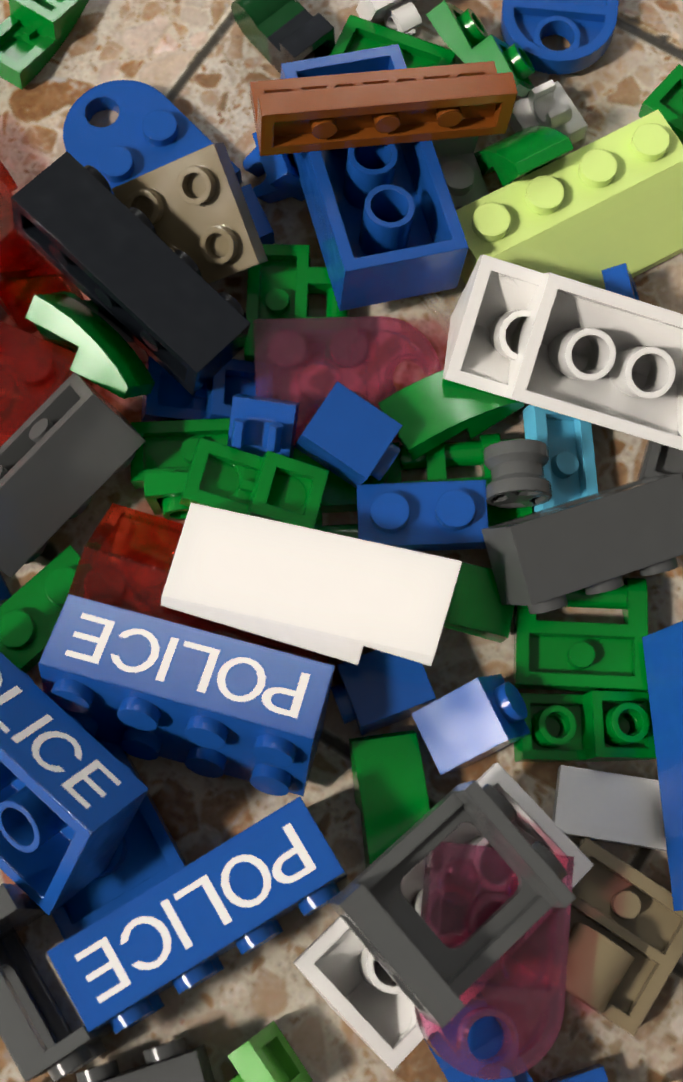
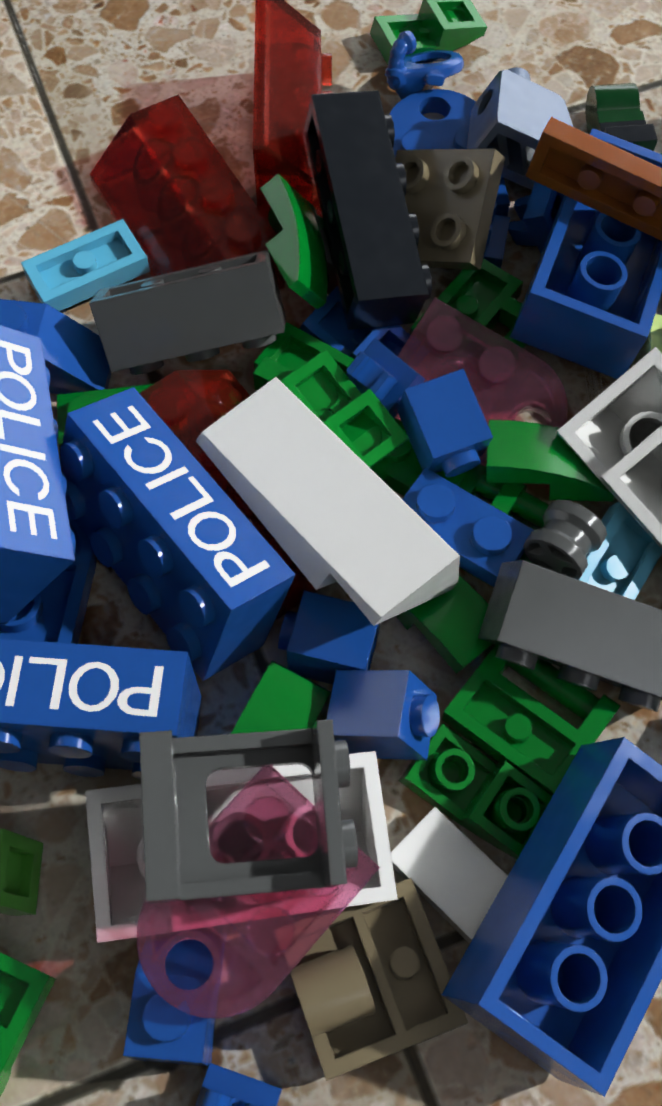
camera: 30 degrees right, 10 degrees down
none -> blue piece [385,31,464,99]
none -> sand blue torso [467,67,573,190]

